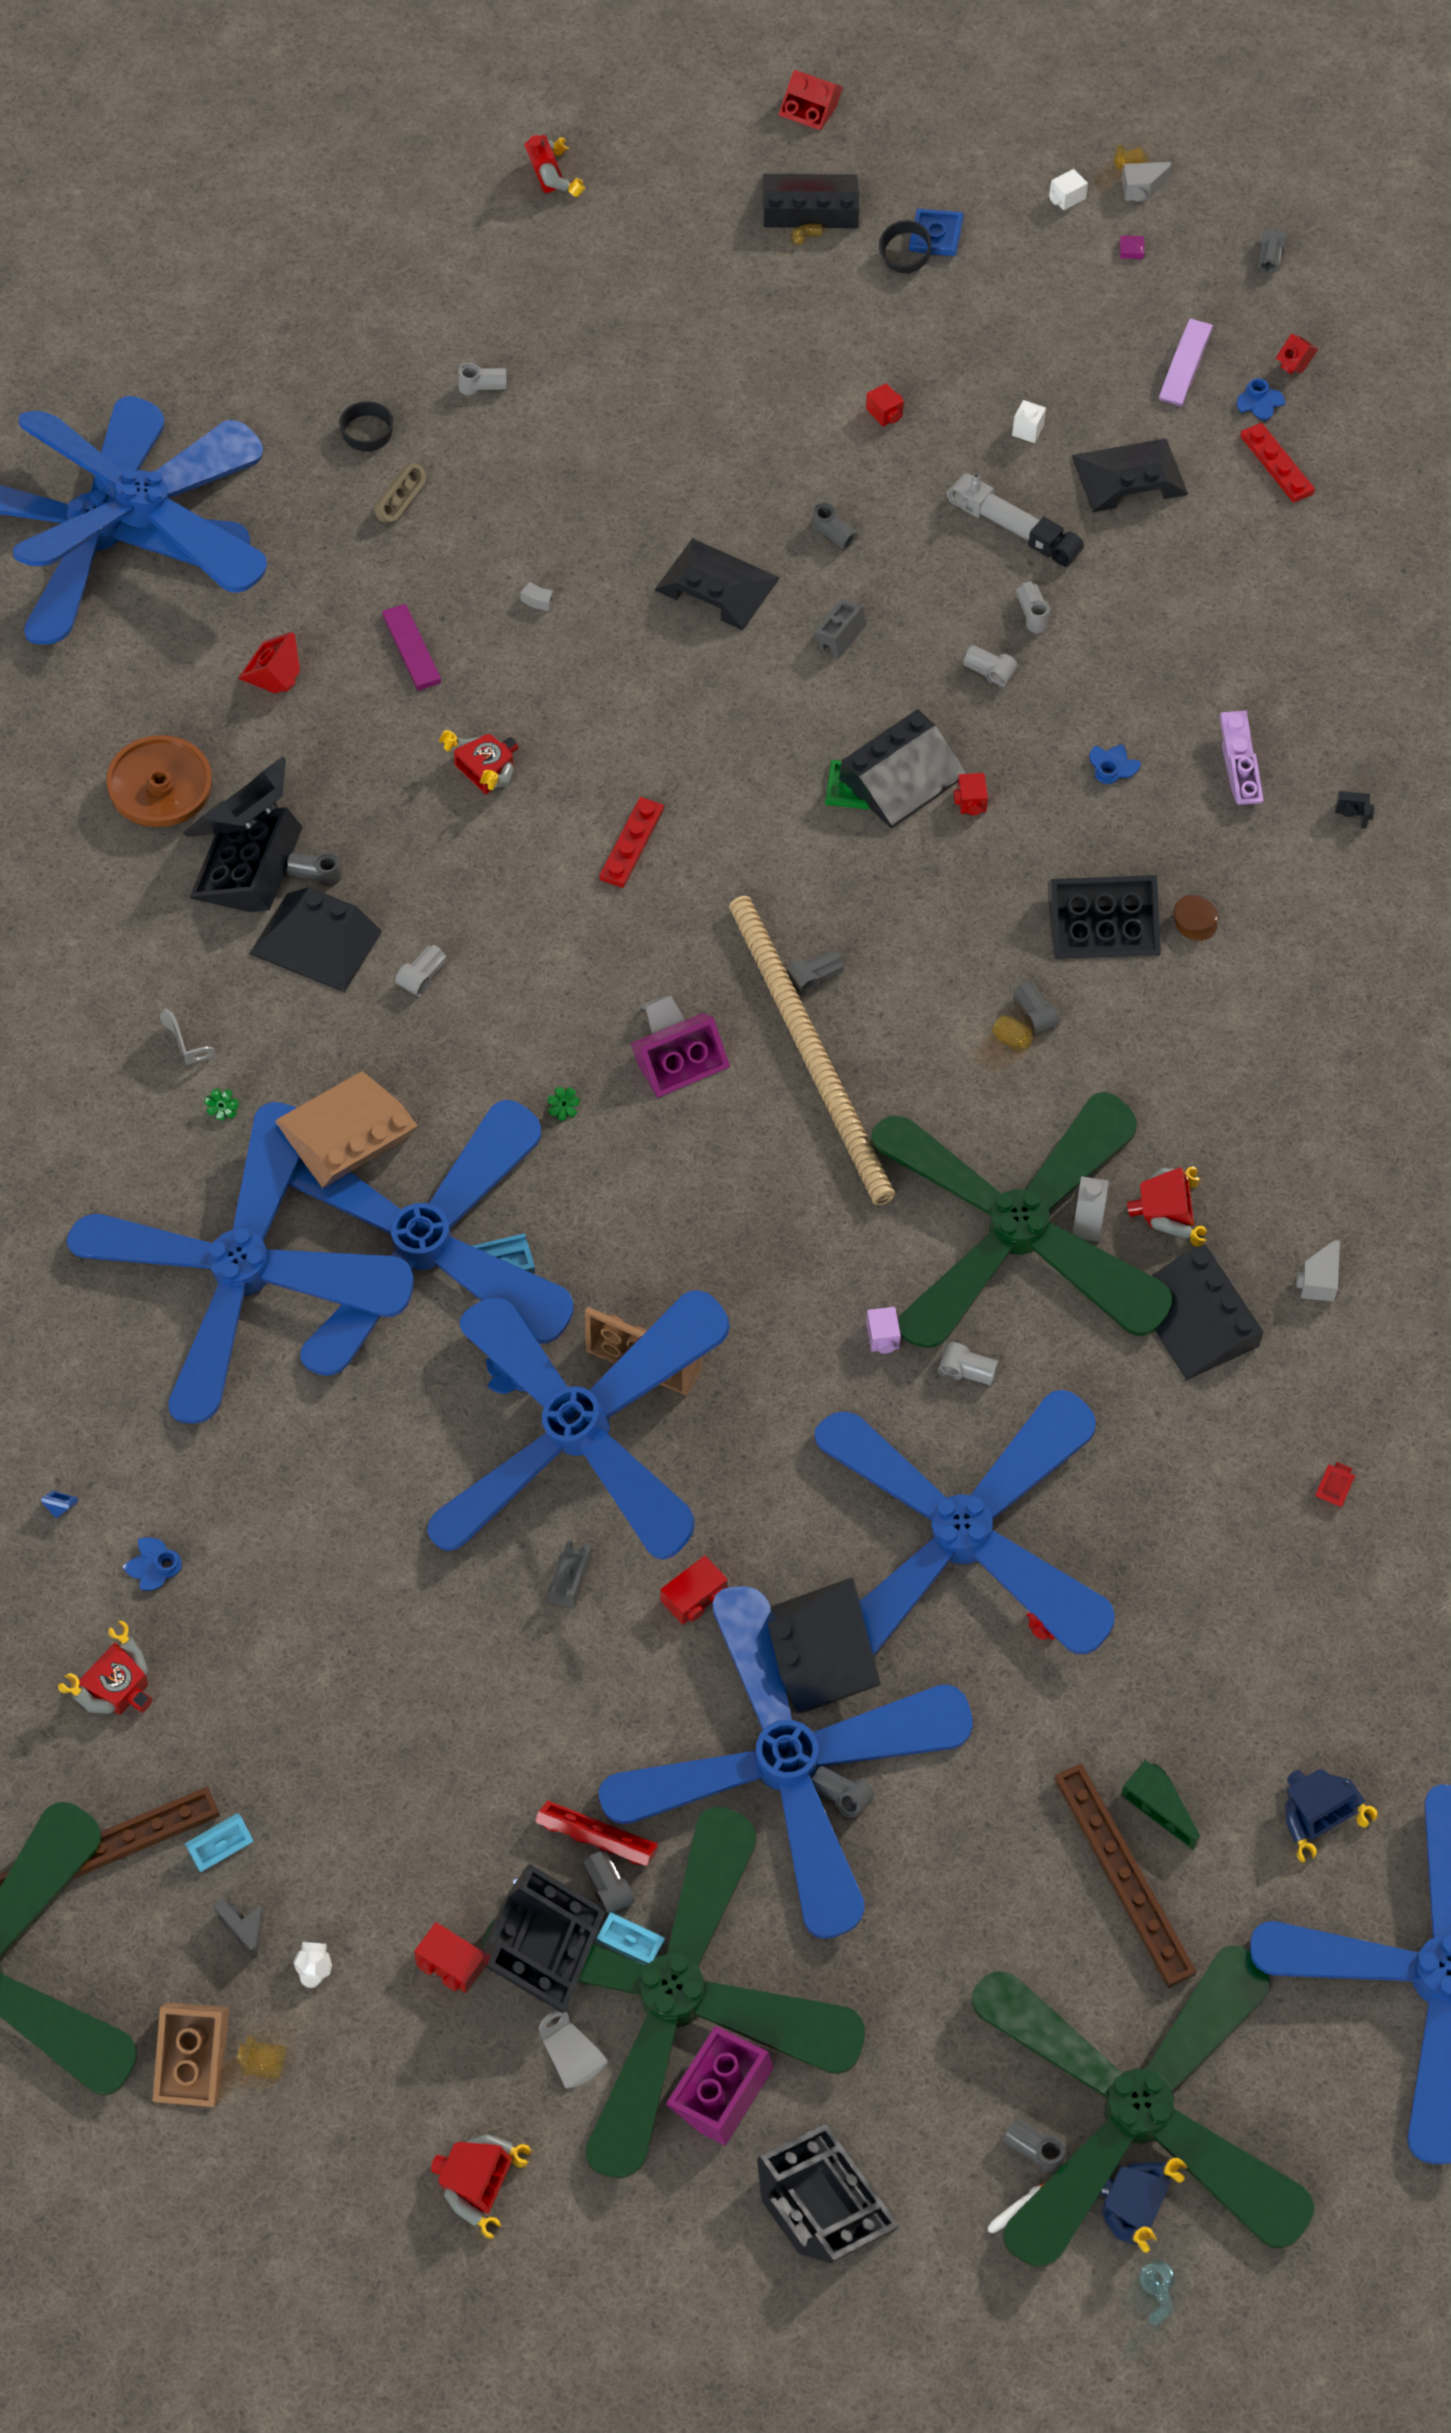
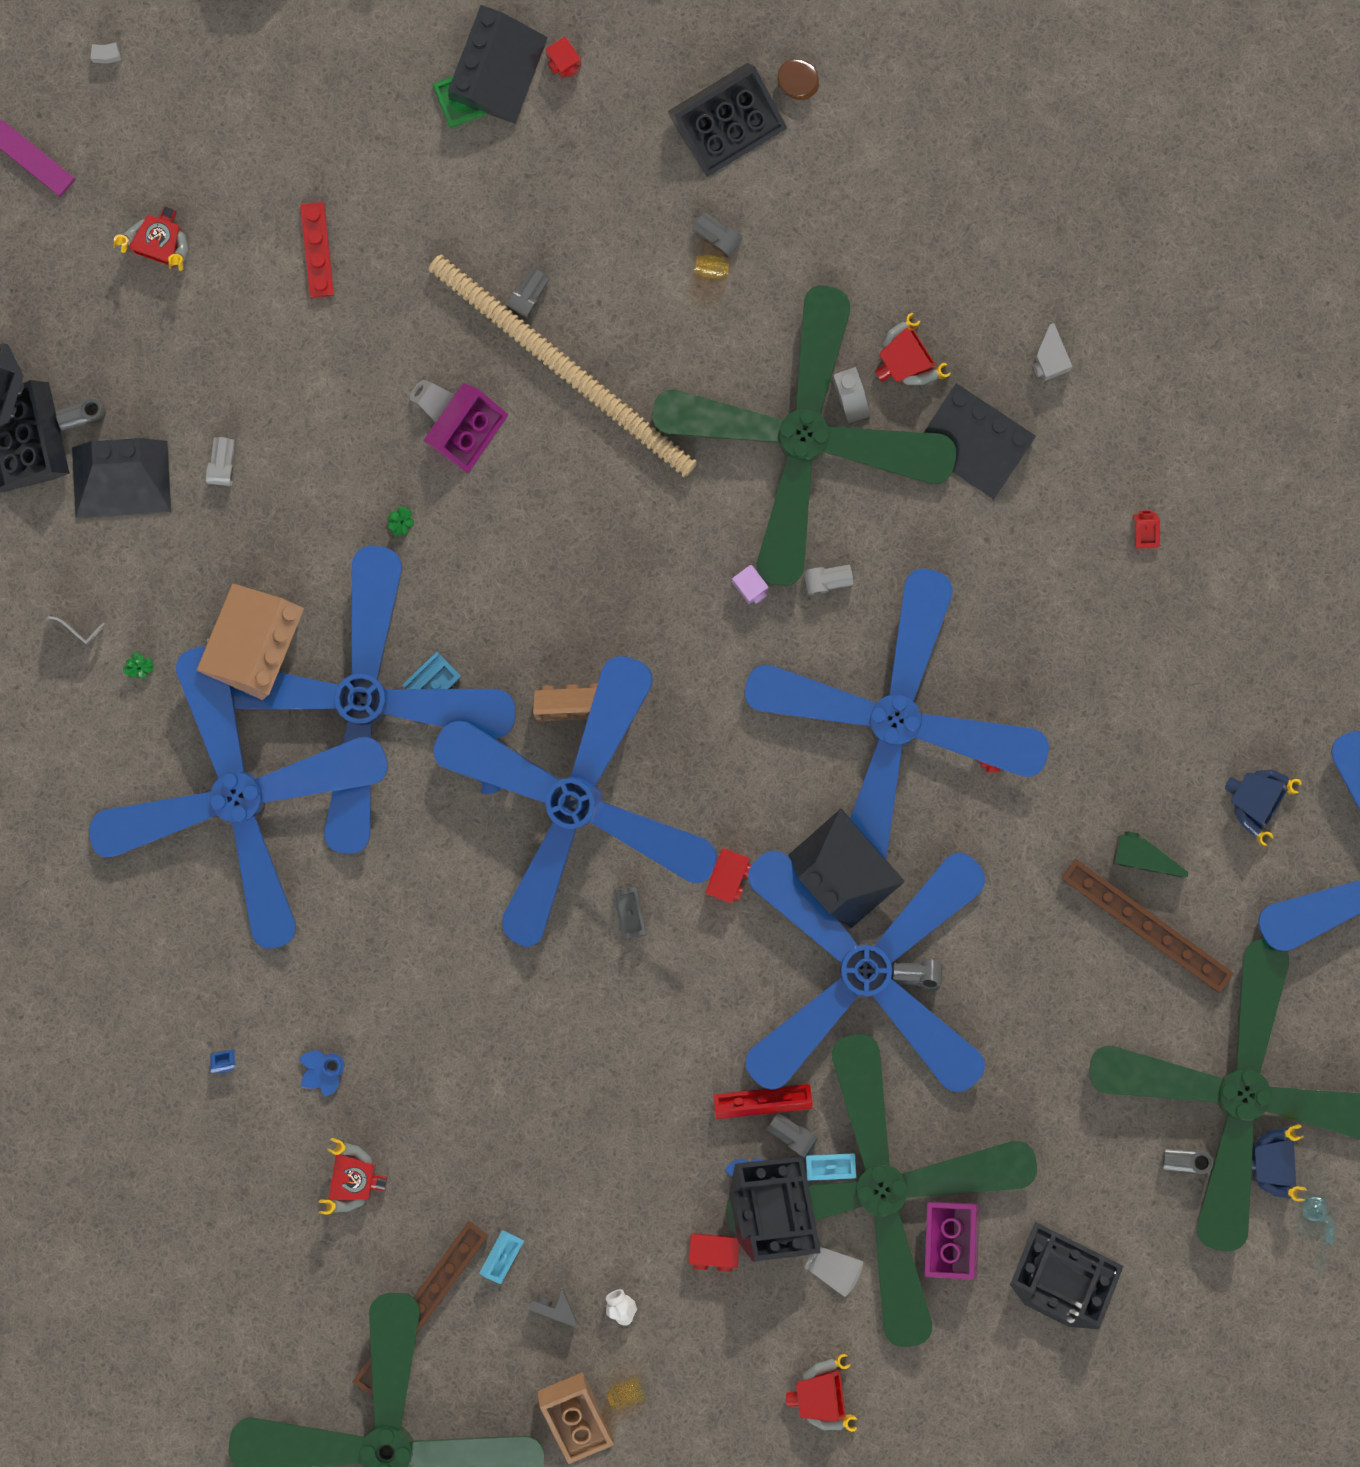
camera: 25 degrees left, 25 degrees up
white piece [988,2183,1045,2233] -> none

